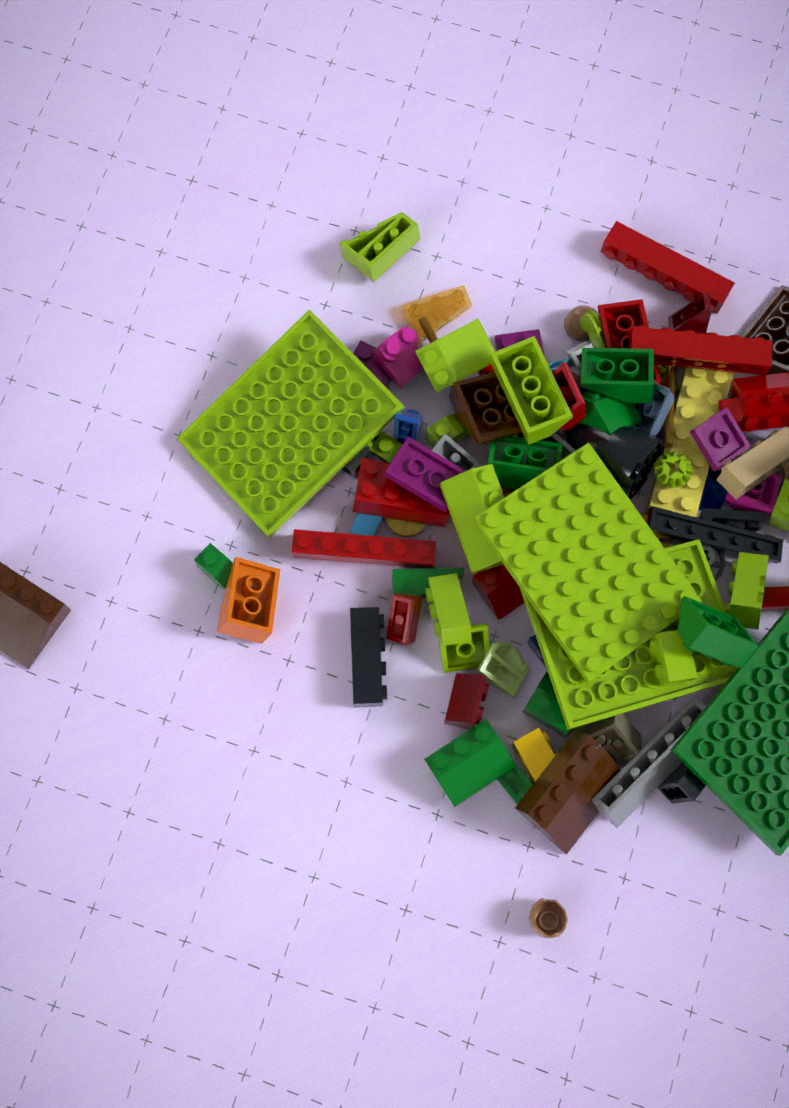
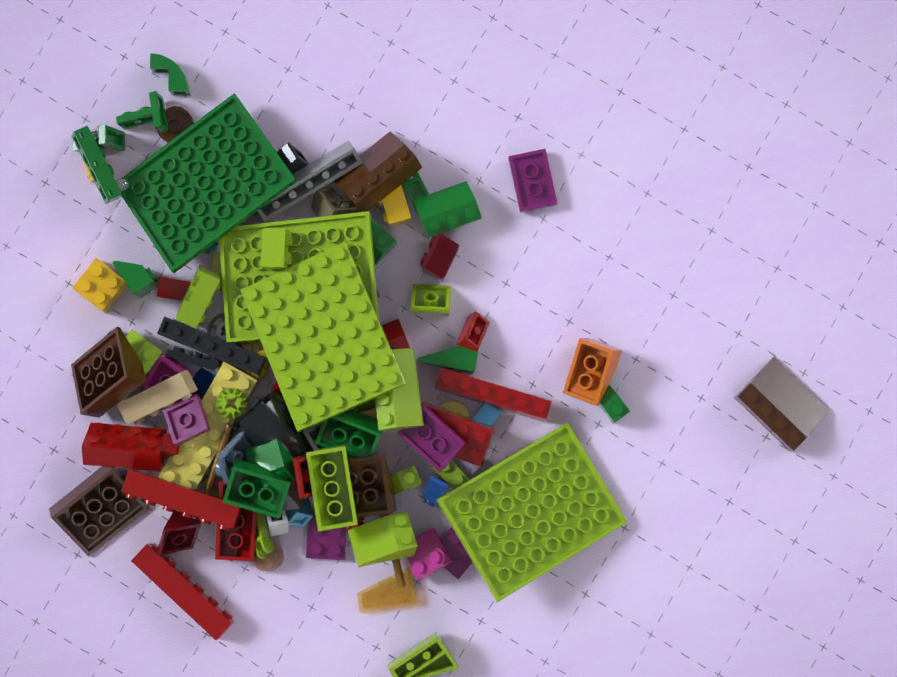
camera: 160 degrees left, 10 degrees up
black brick [350,607,387,708] -> none
lime wedge [425,573,472,646] -> none
light grey slope [432,434,481,471] -> none
yellowish green slope [477,642,529,697] -> none
medium nougat hair [529,898,568,938] -> none
green slope [678,596,759,668] -> none
none -> magenta plate [508,149,558,213]

